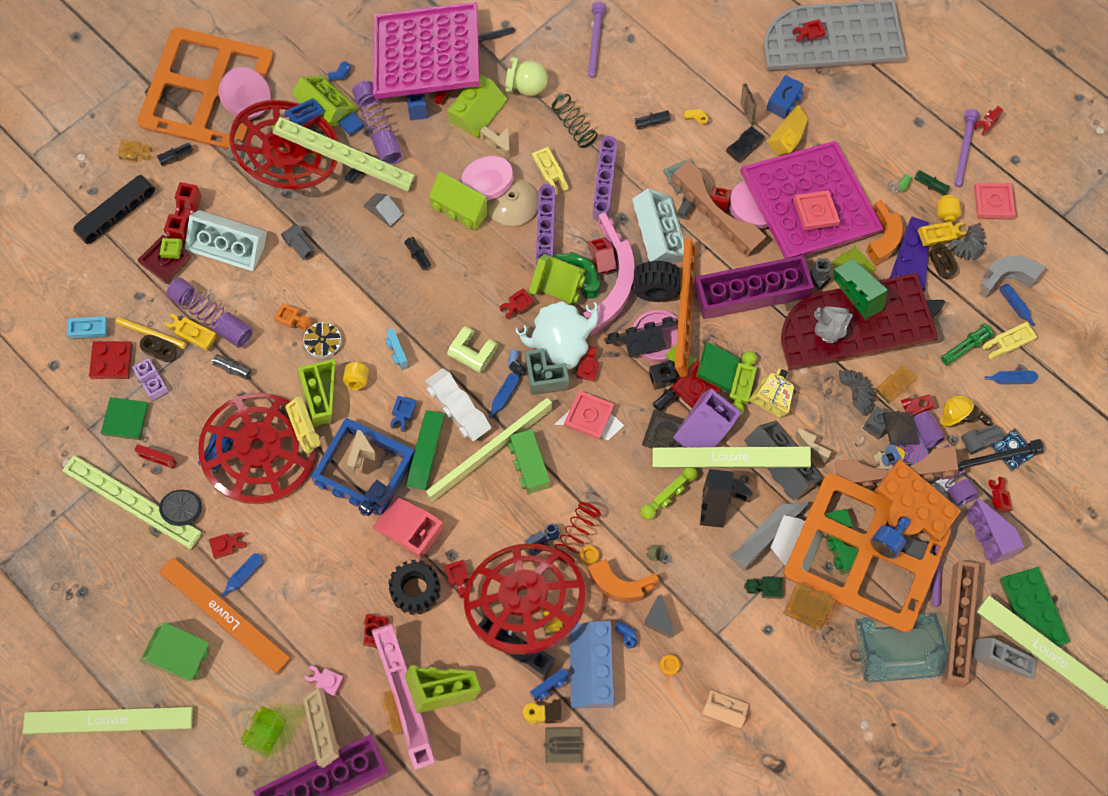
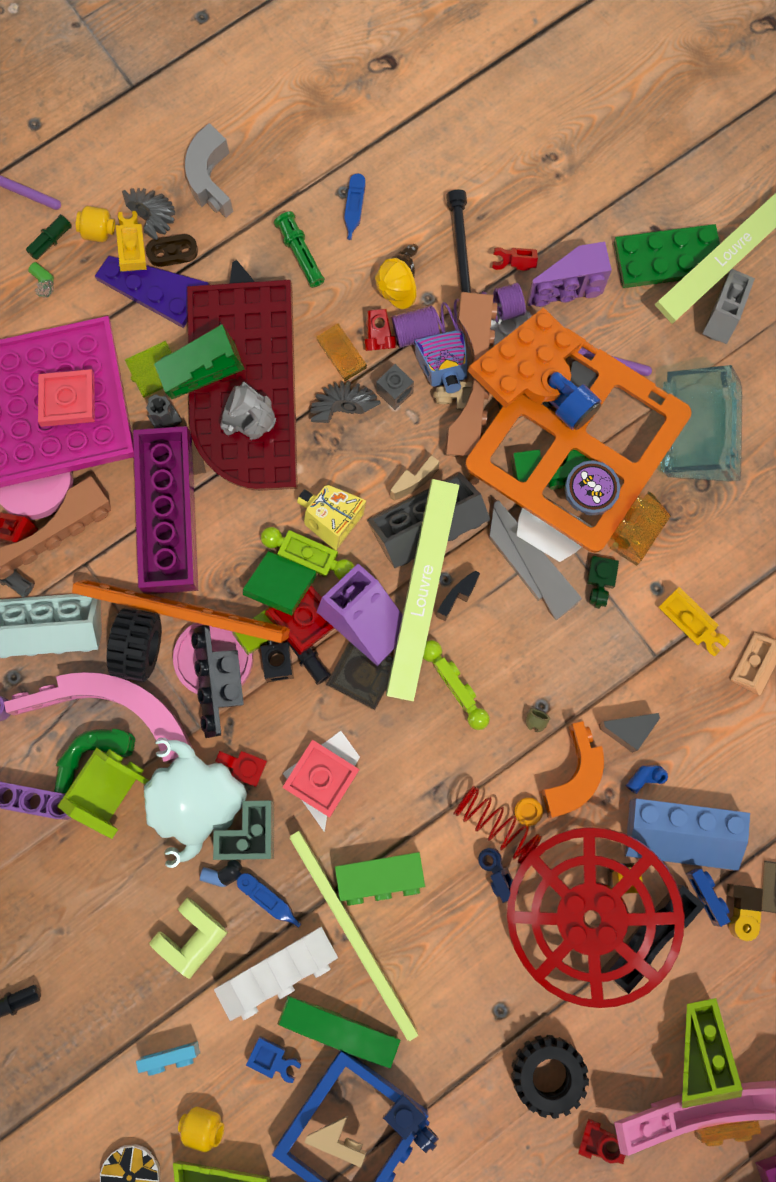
camera: 80 degrees left, 10 degrees up
coral slope [372,497,444,560] -> none
red plate [444,560,469,598] -> none
red plate [499,288,534,319] -> none
slope [587,237,616,273] -> none
light orange tile [659,655,680,676] -> none
black wedge [700,469,736,528] -> none
orange arch [866,200,903,266] -> none
clear smoke piece [883,410,920,446] -> none
nougat brick [942,561,979,688] -> none
dark grey piece [961,424,1003,455] -> none
coral plate [974,183,1015,219] -> none
light yellow hinge [982,322,1037,360] -> none
sticker [990,428,1035,471] -> none
blue piece [999,283,1035,326] -> none
none -> tile [564,460,620,516]
none -> yellow plate [659,587,730,656]

